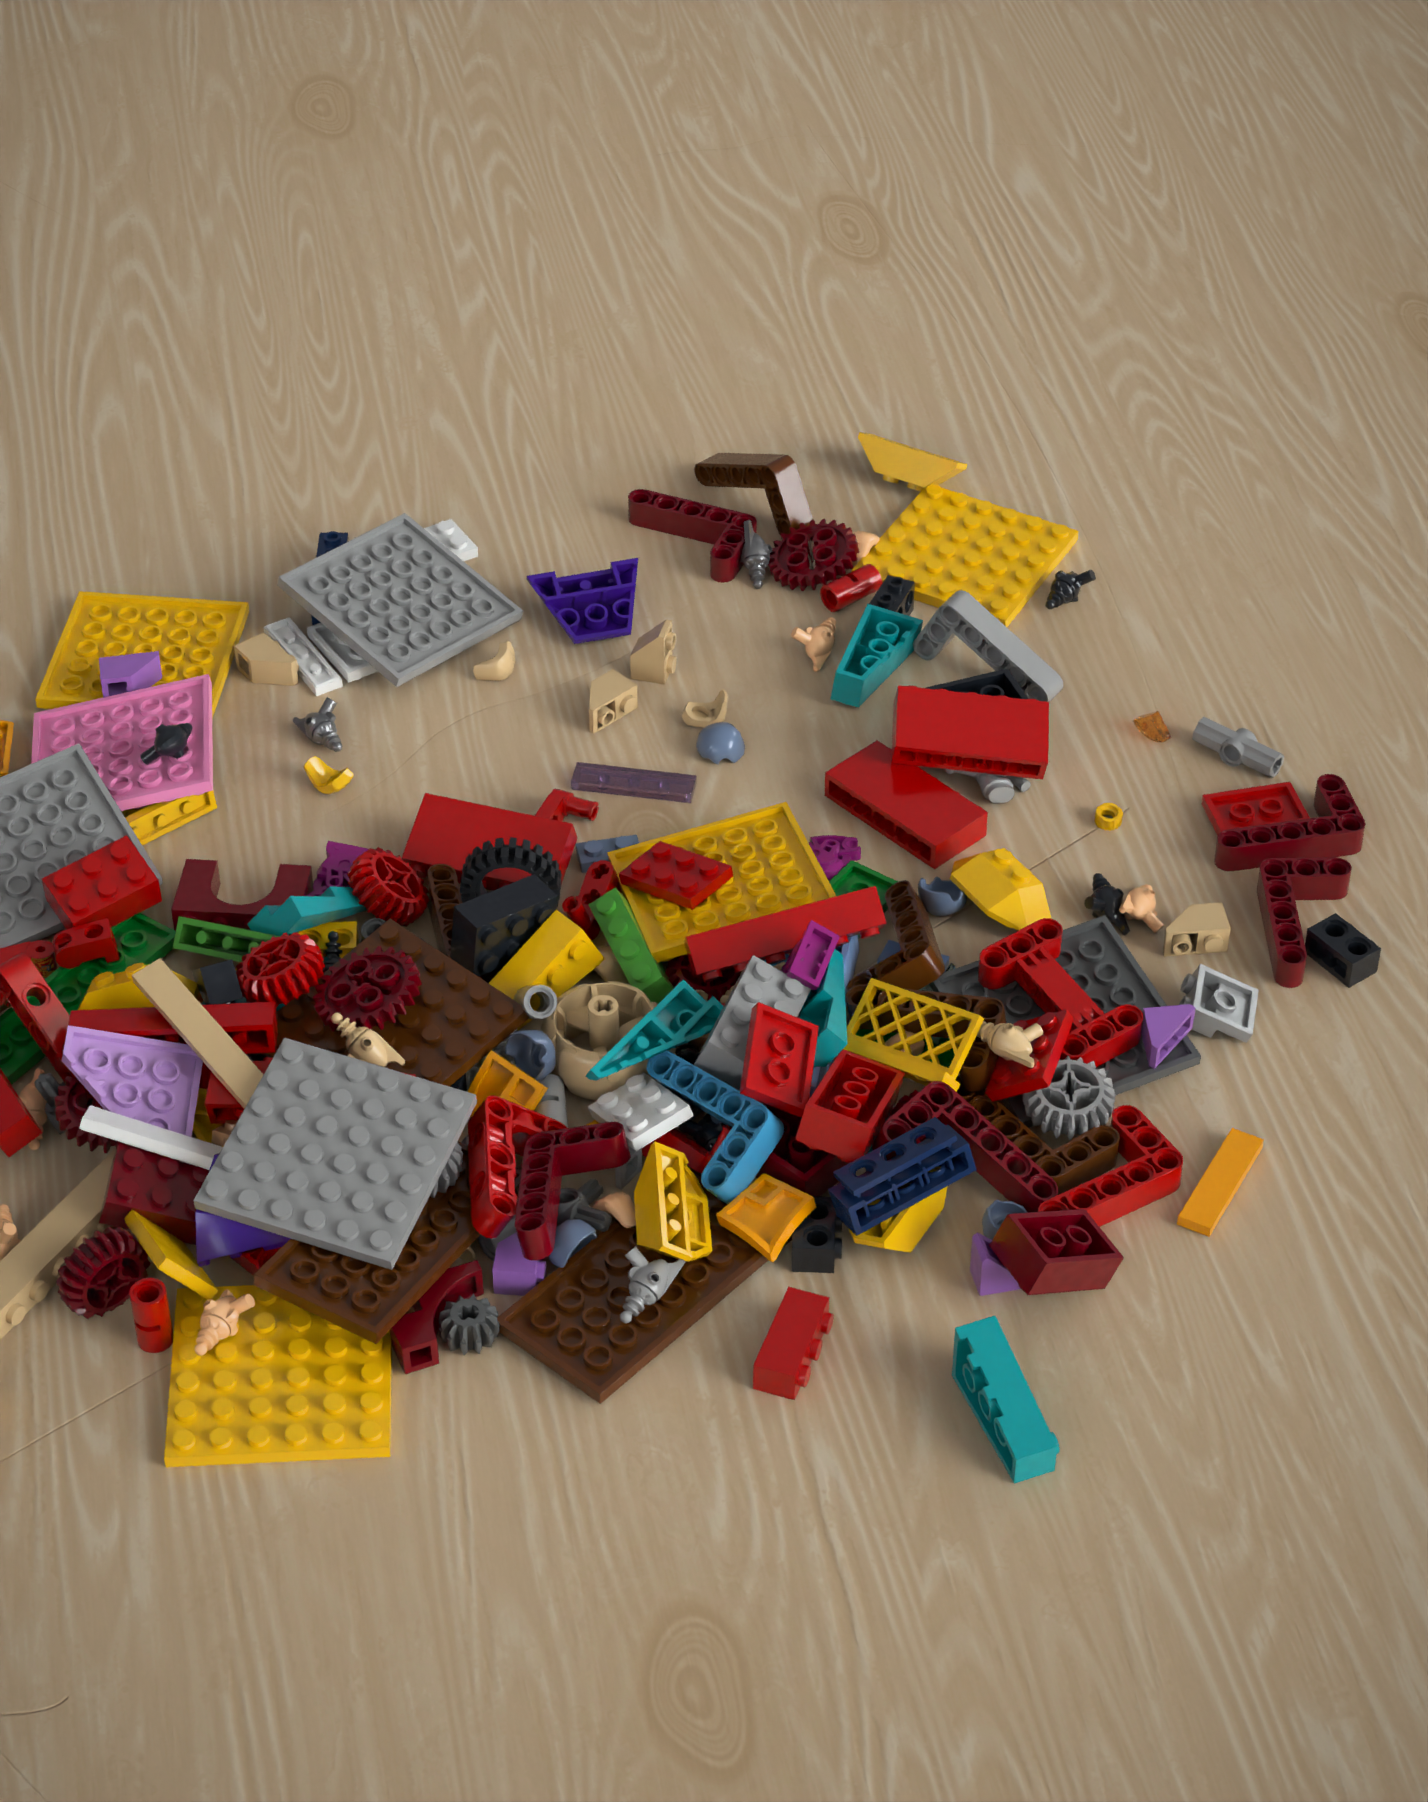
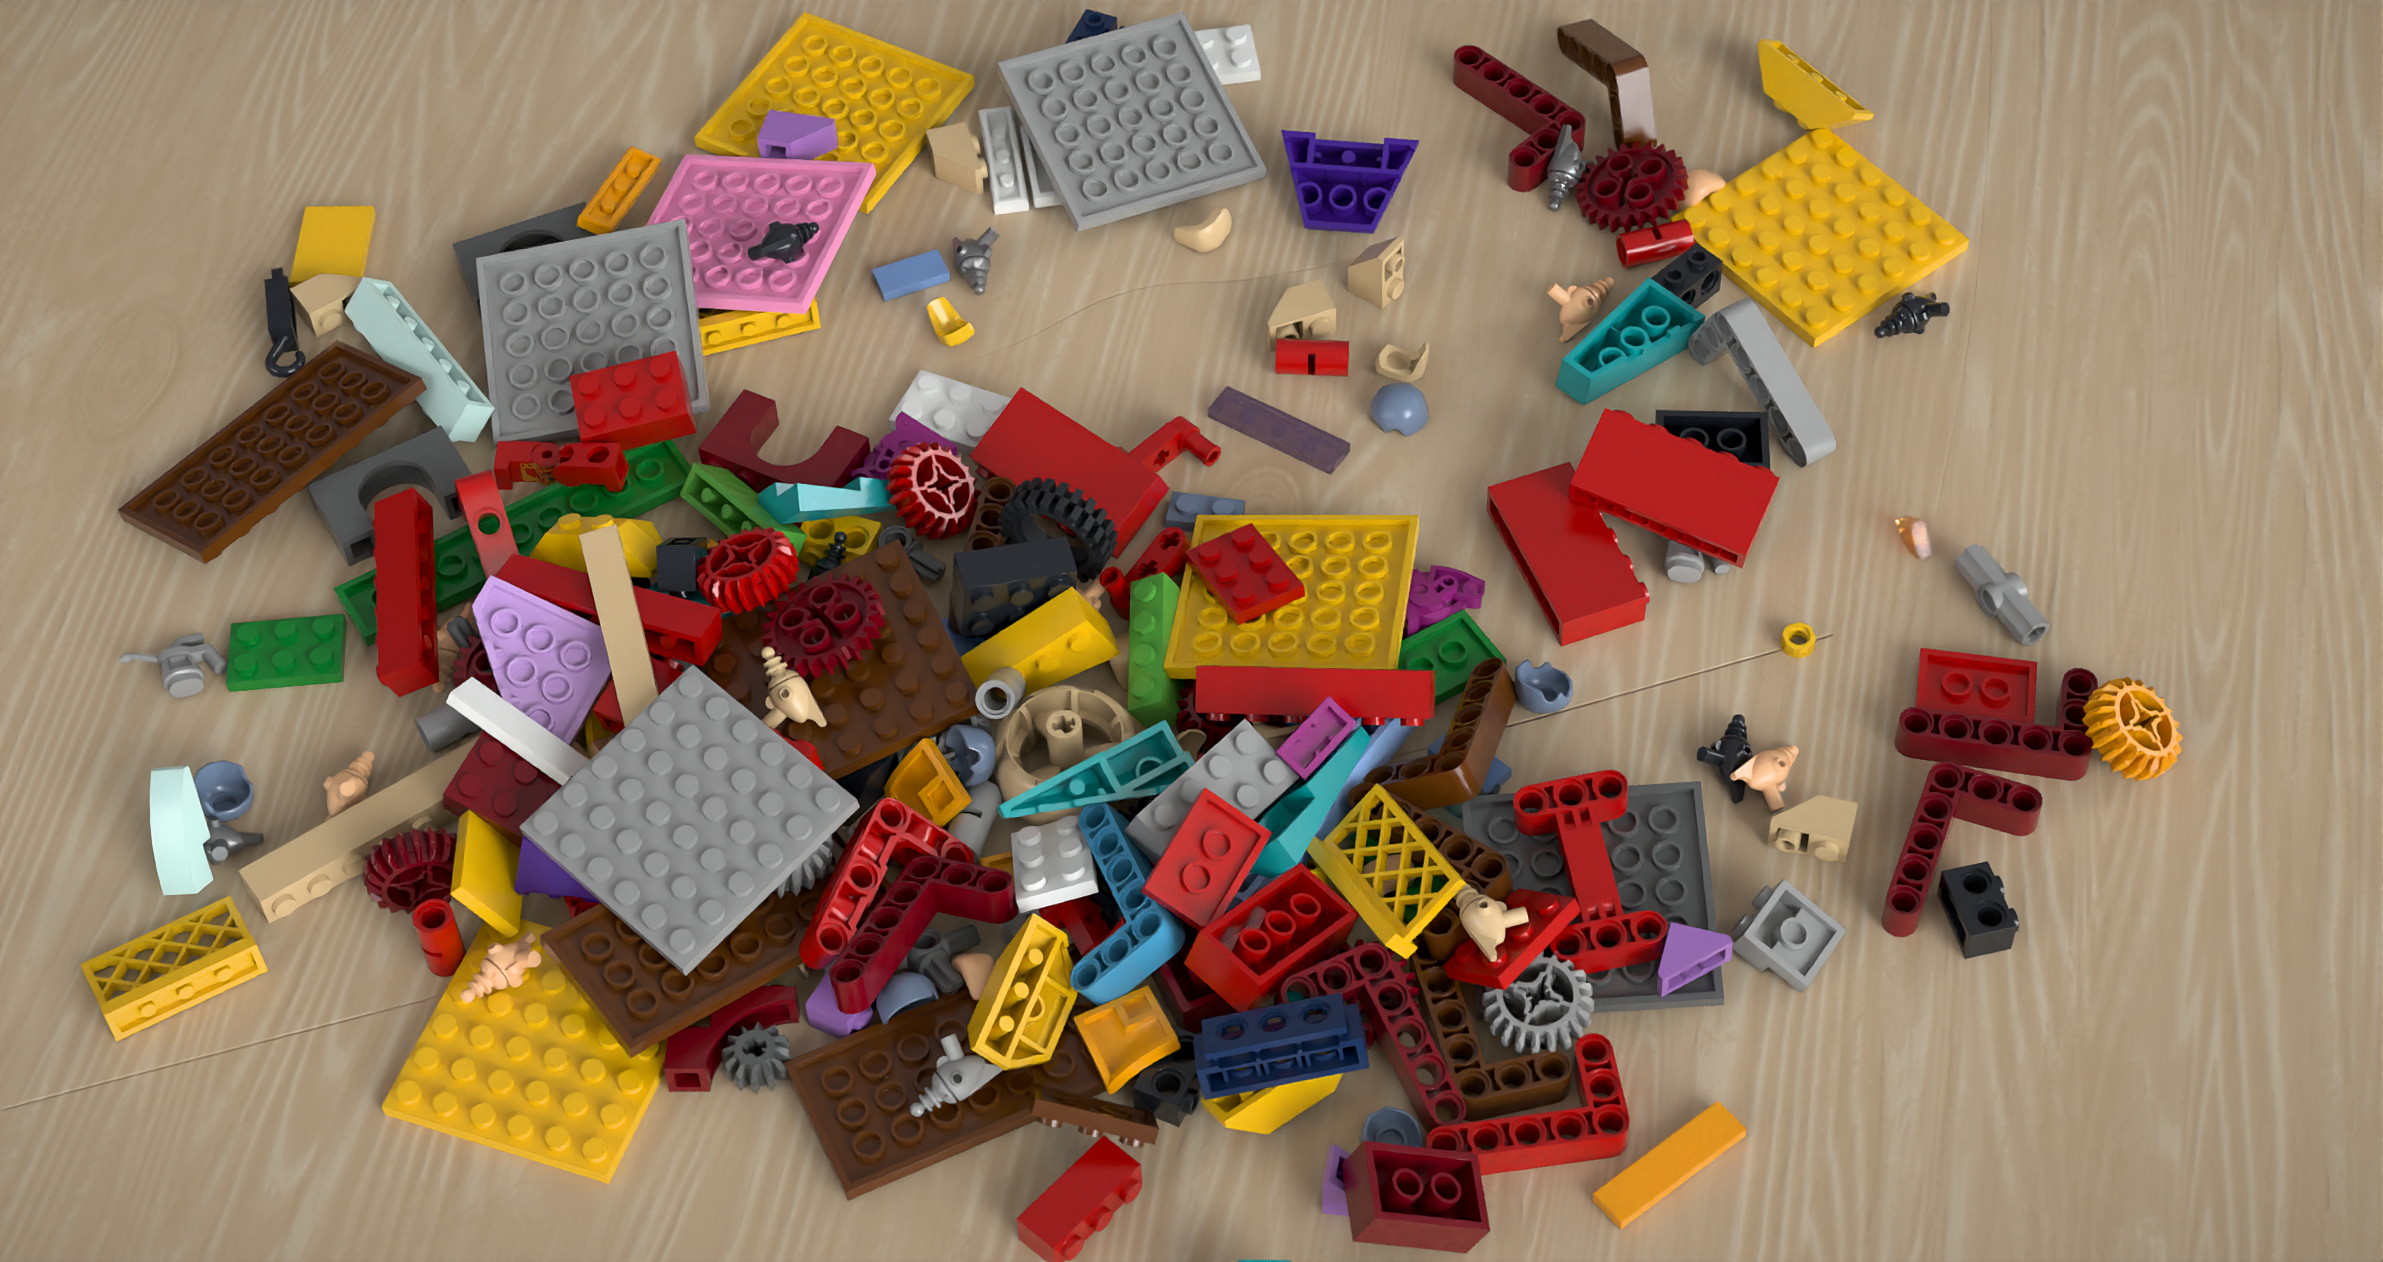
camera: 25 degrees right, 10 degrees up
yellow wedge [950,848,1051,930] -> none
none -> light grey pin [414,703,482,753]
none -> medium blue tile [872,249,950,302]
none -> white plate [889,370,1012,455]
none -> reddish brown plate [1029,1083,1159,1148]
none -> red pin [1275,338,1349,377]
none -> light orange gear [2082,676,2183,782]

